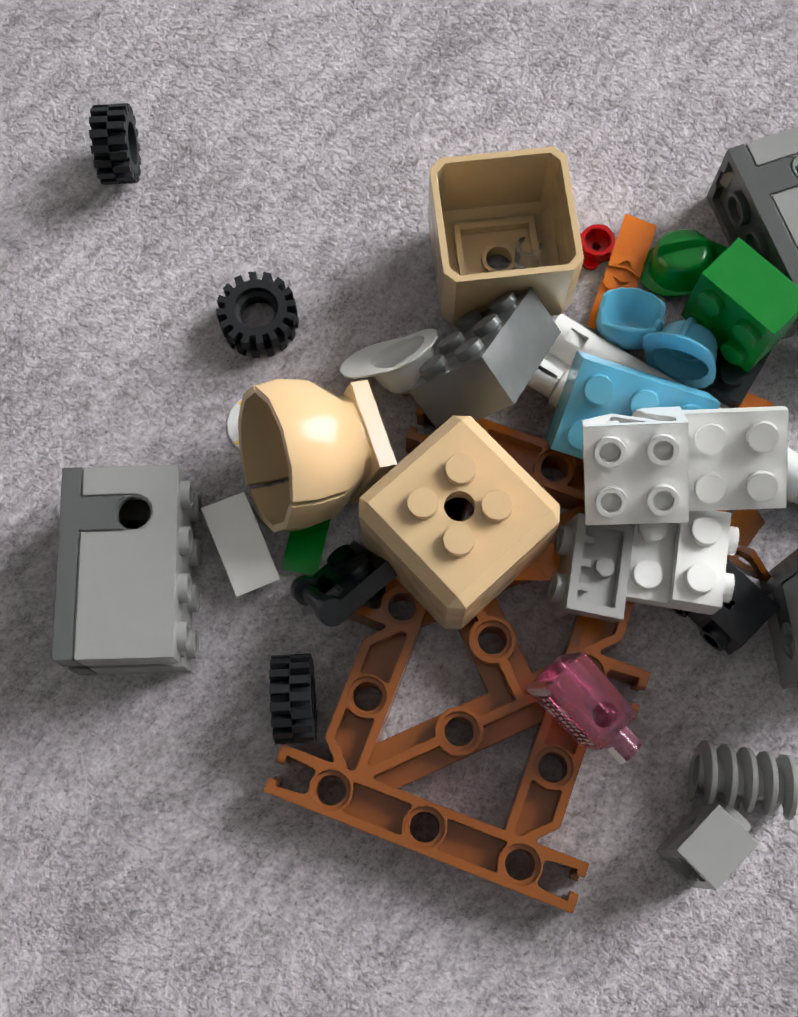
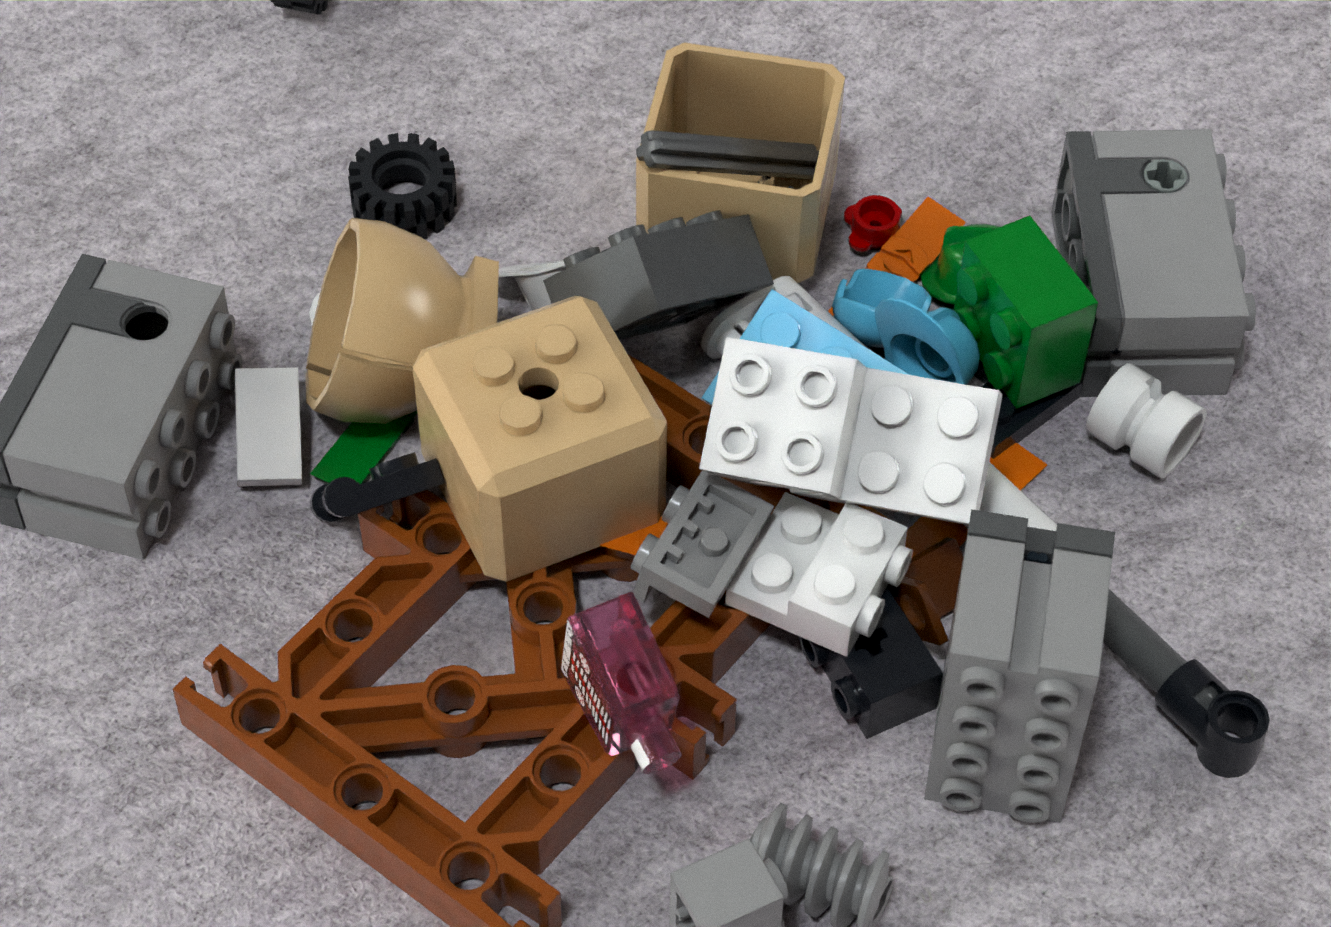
camera: 15 degrees right, 20 degrees down
black tyre [269,653,317,744] -> none
none -> dark grey axle [636,130,819,180]

